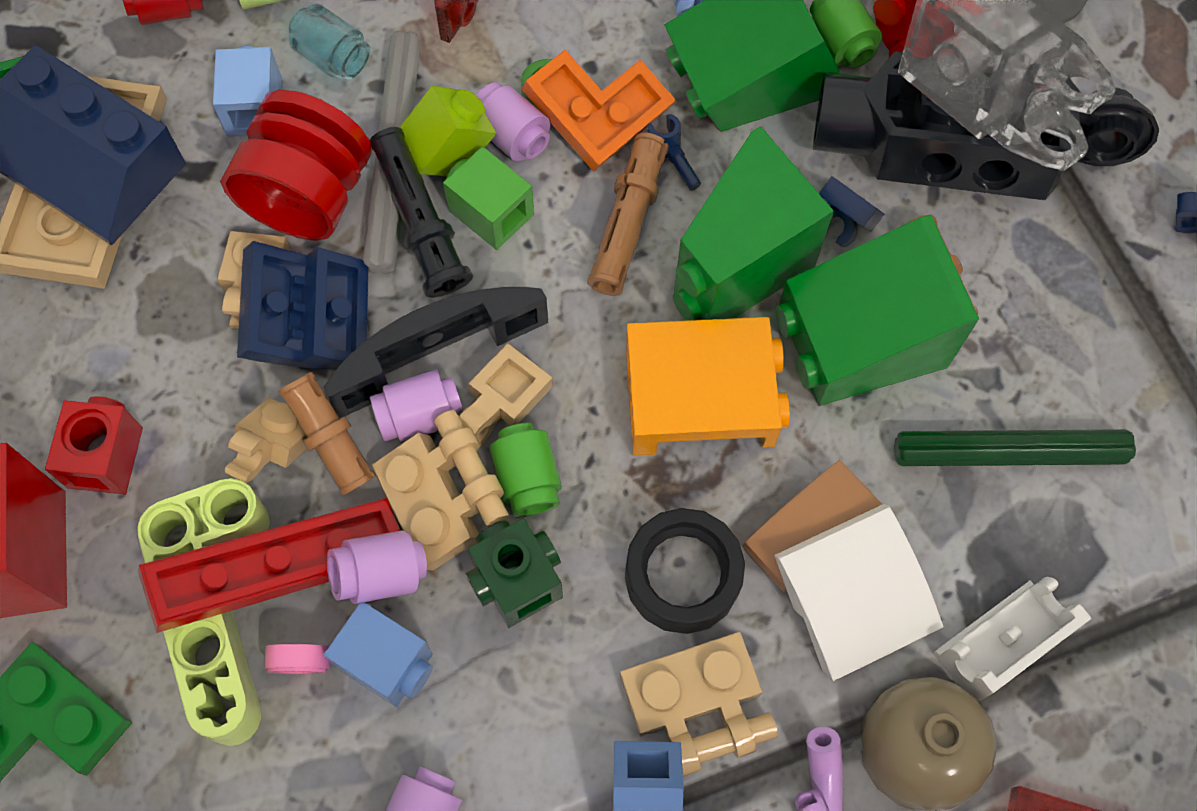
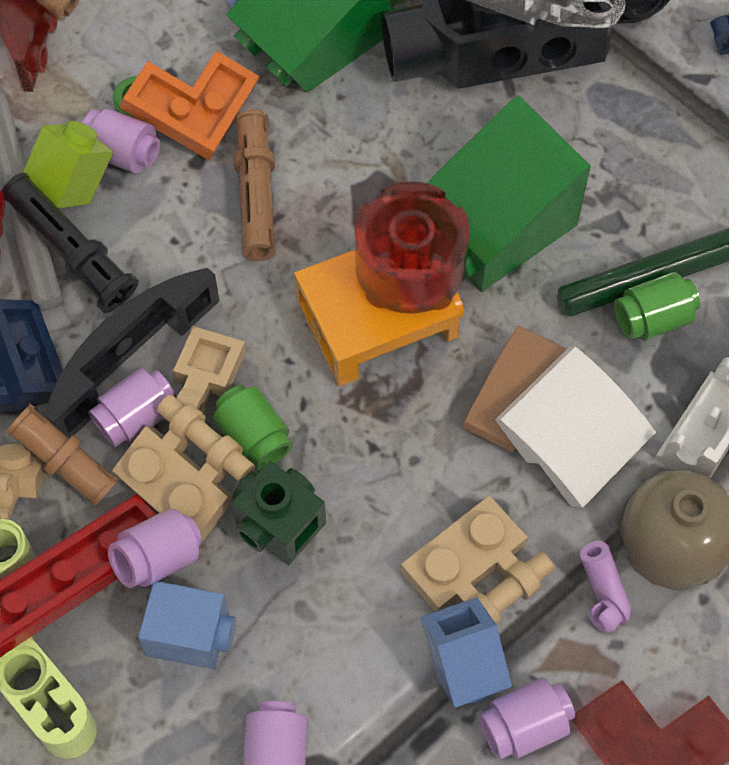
camera: 20 degrees left, 5 degrees down
bright pink tile [264,644,330,674] -> none
bright green brick [443,146,534,250] -> none
black tyre [625,508,745,634] -> none
dark blue hand [648,114,701,191] -> none
green slope [672,126,834,321] -> none
dark blue tile [819,176,885,247] -> none
none -> clear red brick [355,181,470,314]
none -> bright green brick [614,272,700,341]

